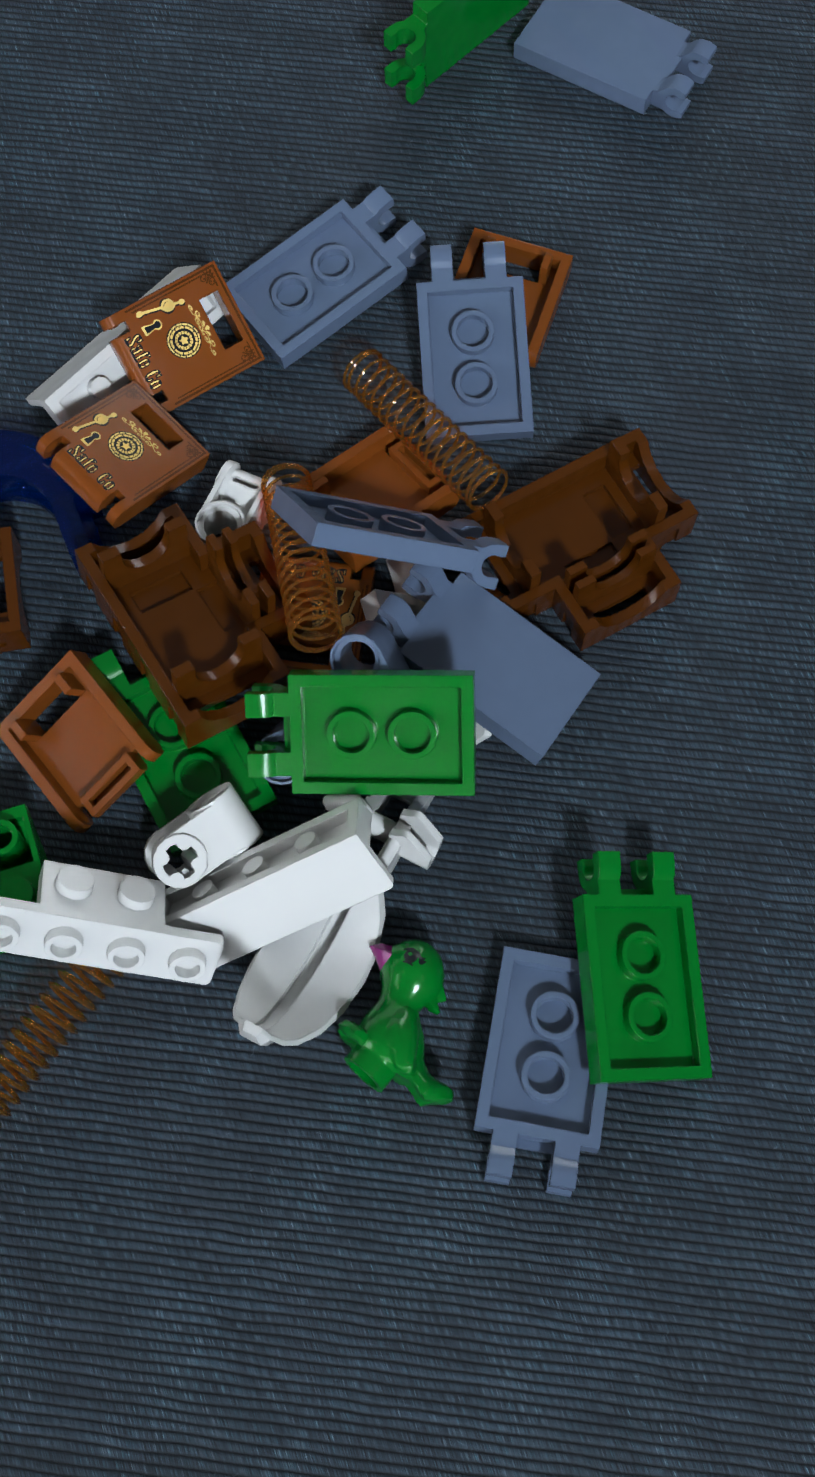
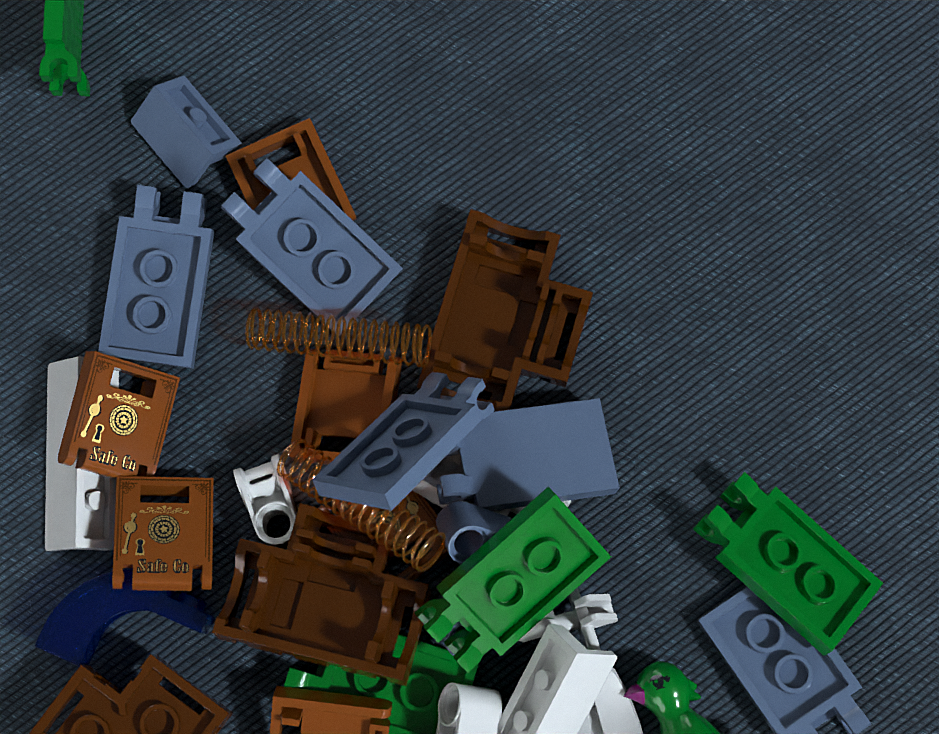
camera: 45 degrees left, 10 degrees up
none -> sand blue panel [131,75,242,188]

